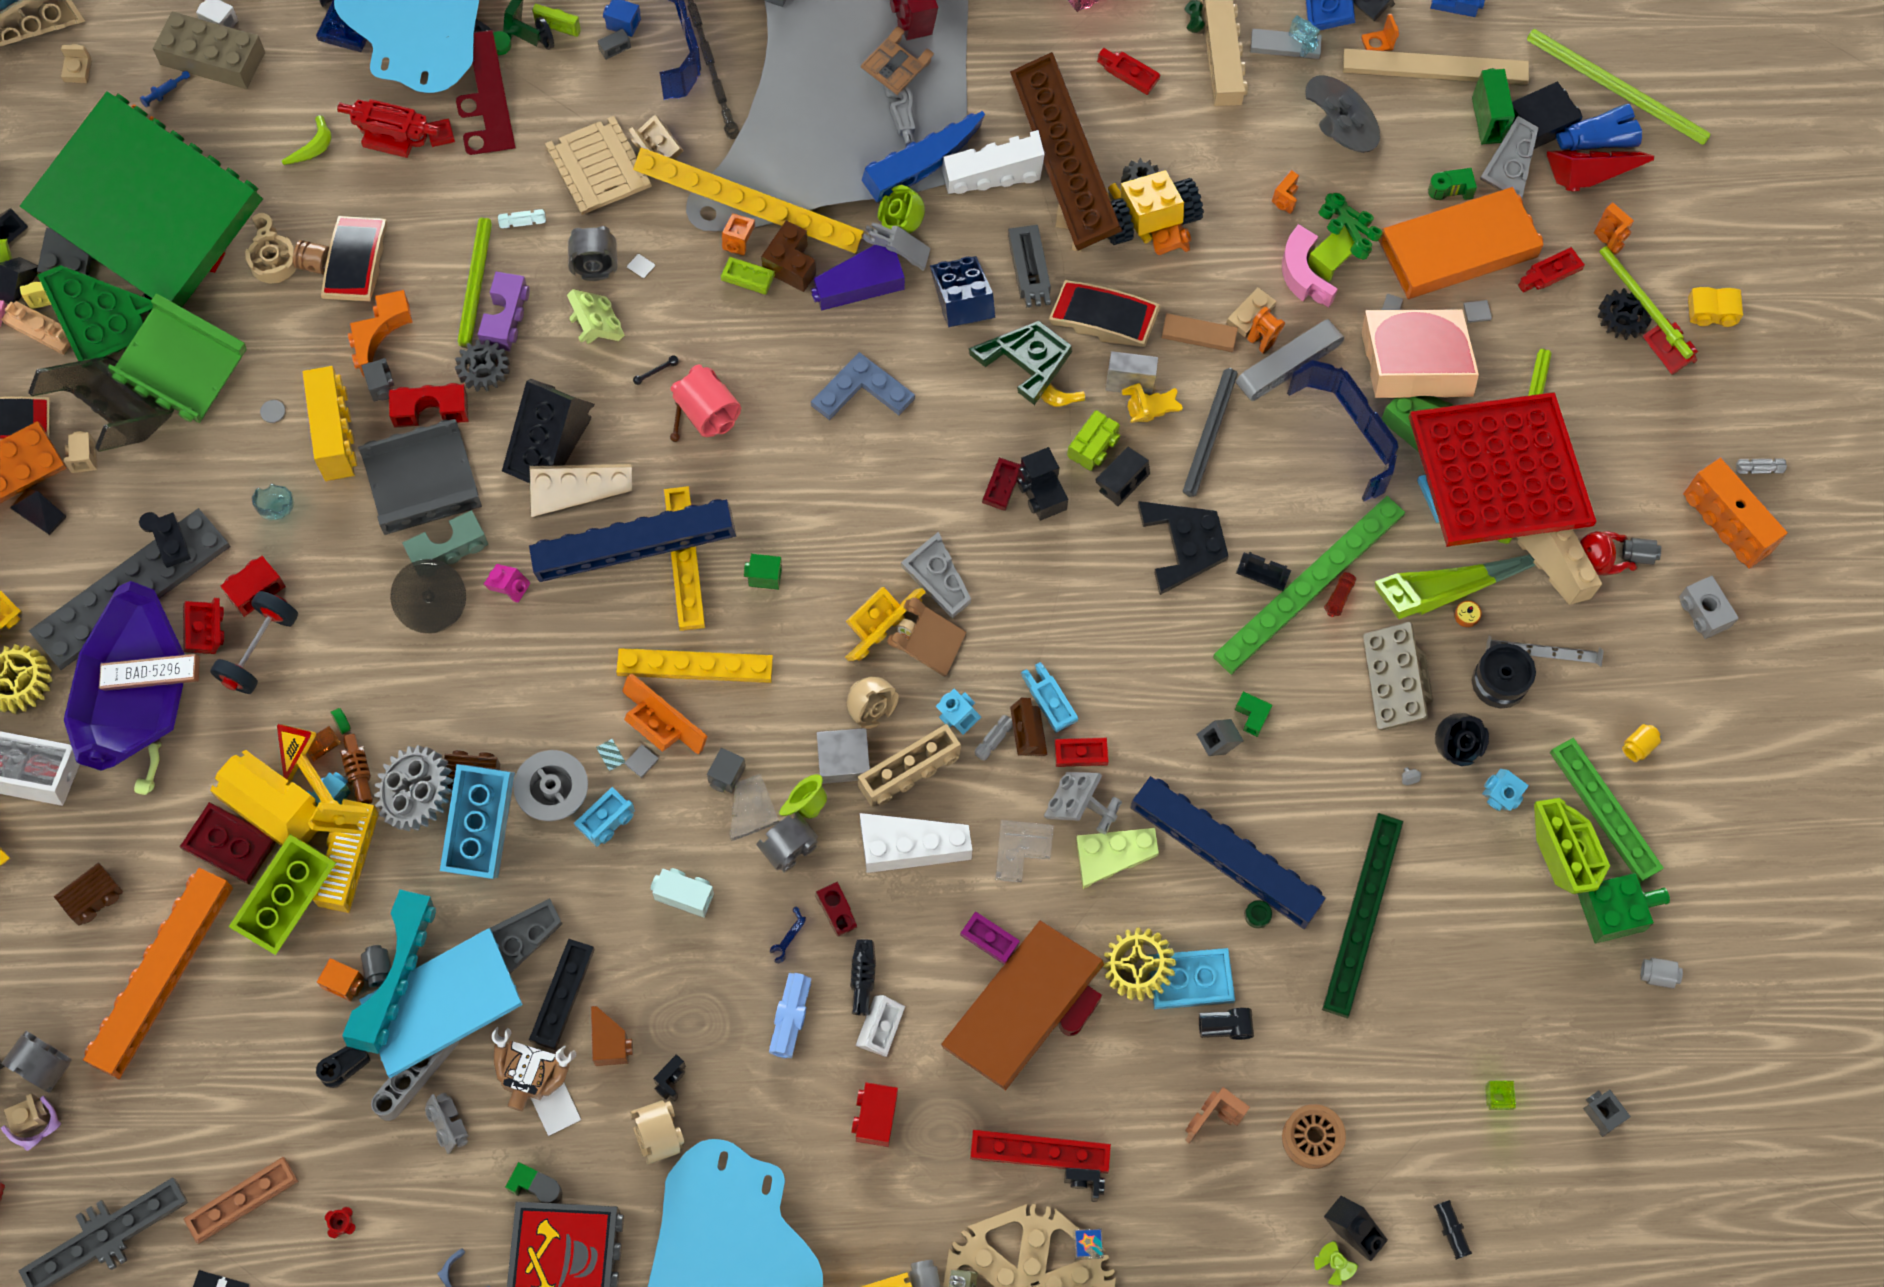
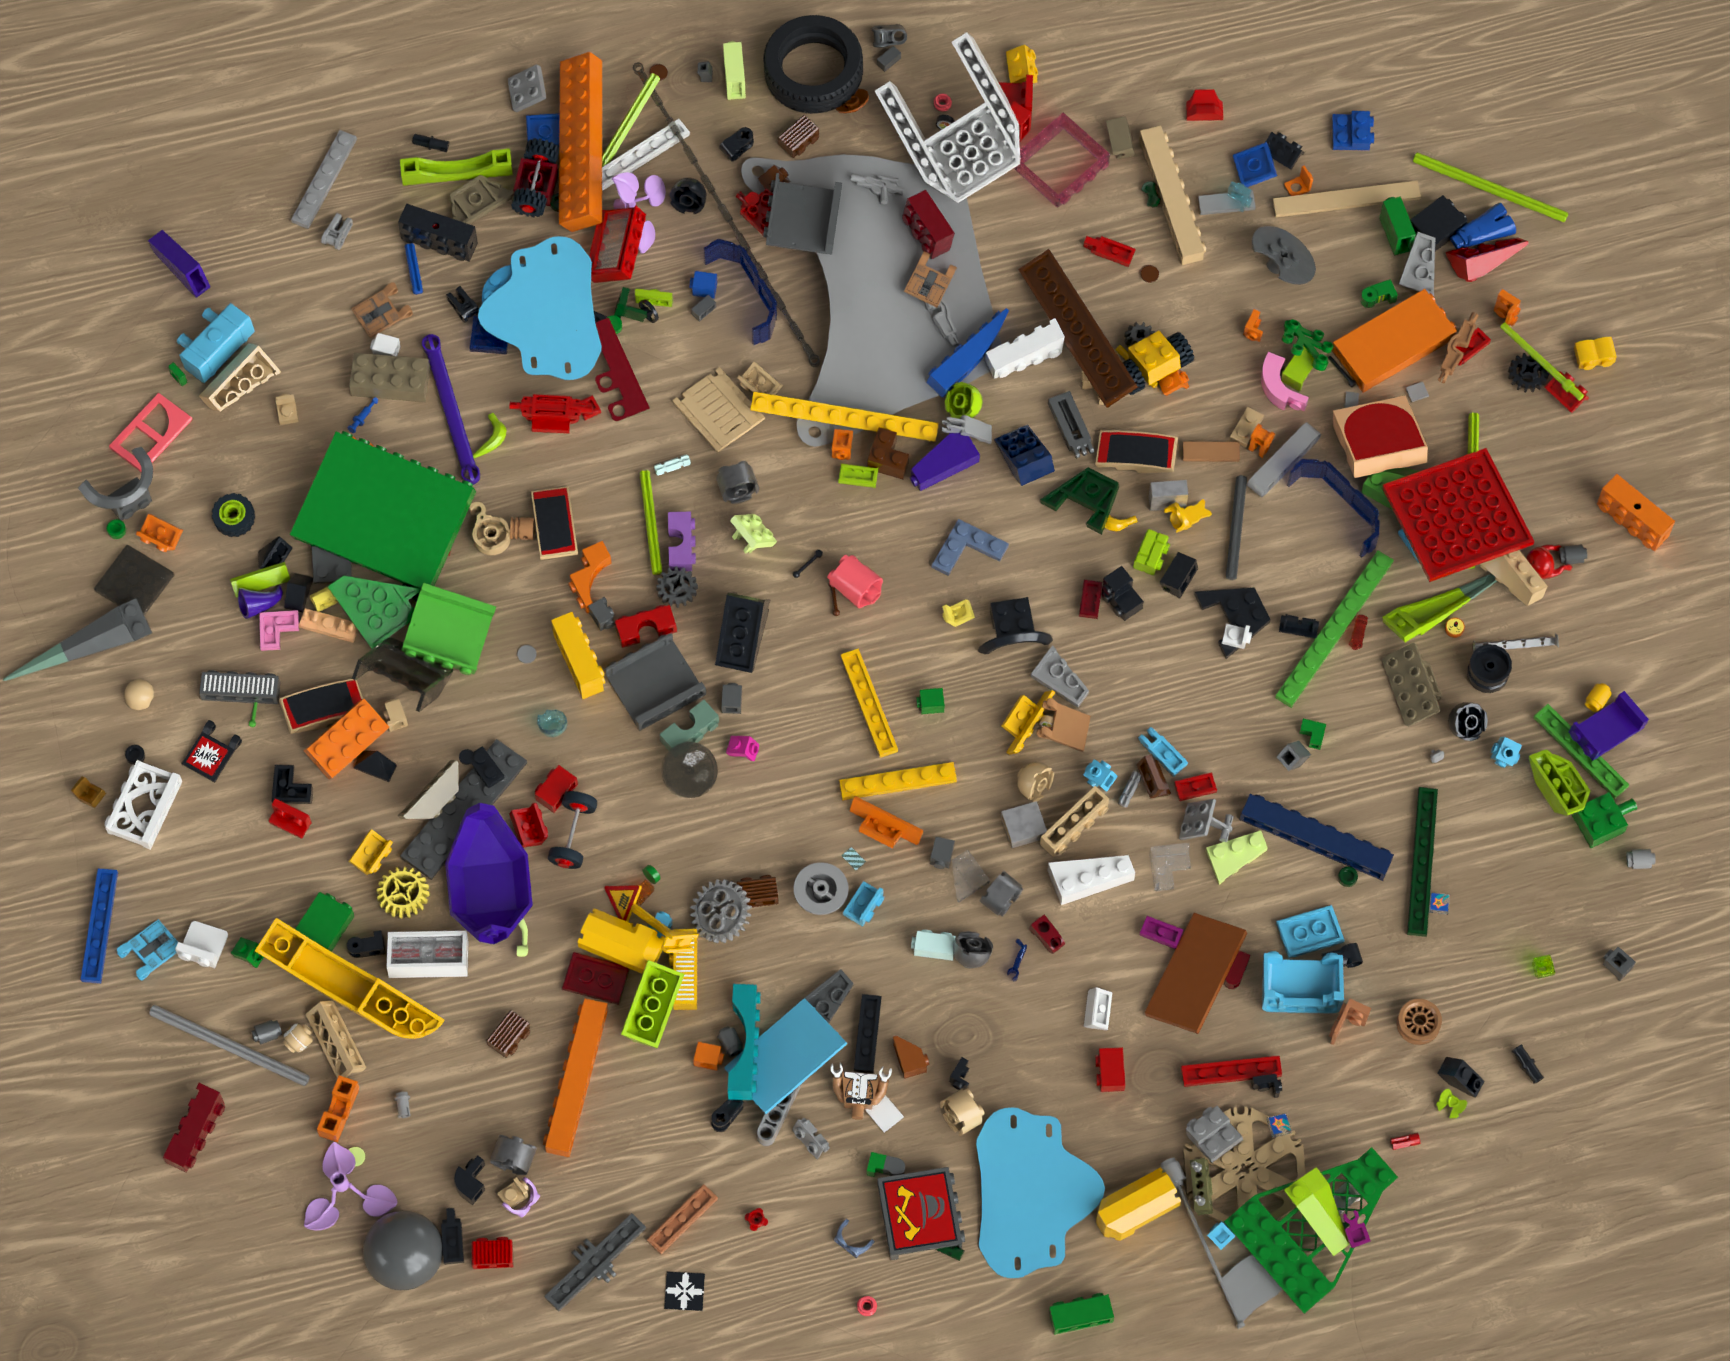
camera: 10 degrees left, 0 degrees up
tile [99,654,200,691] -> none
dark orange hinge [340,734,373,804] -> none
medium azure brick [440,764,515,879] -> none
dark blue brick [529,499,737,582] -> none
tan wing [530,464,632,517] -> none
light grey piece [624,745,659,778] -> none
white sticker [627,254,655,278] -> none
light blue piece [769,973,812,1059] -> none
lime piece [779,774,827,819] -> none
black hinge [850,939,876,1016] -> none
light yellow gear [1103,928,1176,1001] -> none
light grey brick [1679,576,1739,639] -> none
light grey axle [1736,458,1787,474] -> none
none -> wedge [398,760,459,819]
none -> dark purple piece [422,334,480,485]
none -> dark grey brick [722,683,742,714]
none -> light yellow bracket [942,599,975,627]
none -> flat silver cylinder [953,931,993,969]
none -> black piece [978,597,1053,654]
none -> reddish brown piece [1141,265,1159,283]
none -> light grey plate [1186,1106,1243,1163]
none -> white bracket [1222,624,1252,649]
none -> medium azure windscreen [1262,951,1344,1013]
none -> black piece [1328,356,1357,387]
none -> tile [1429,892,1450,915]
none -> medium nougat piece [1438,312,1479,383]
none -> dark purple panel [1569,691,1649,761]

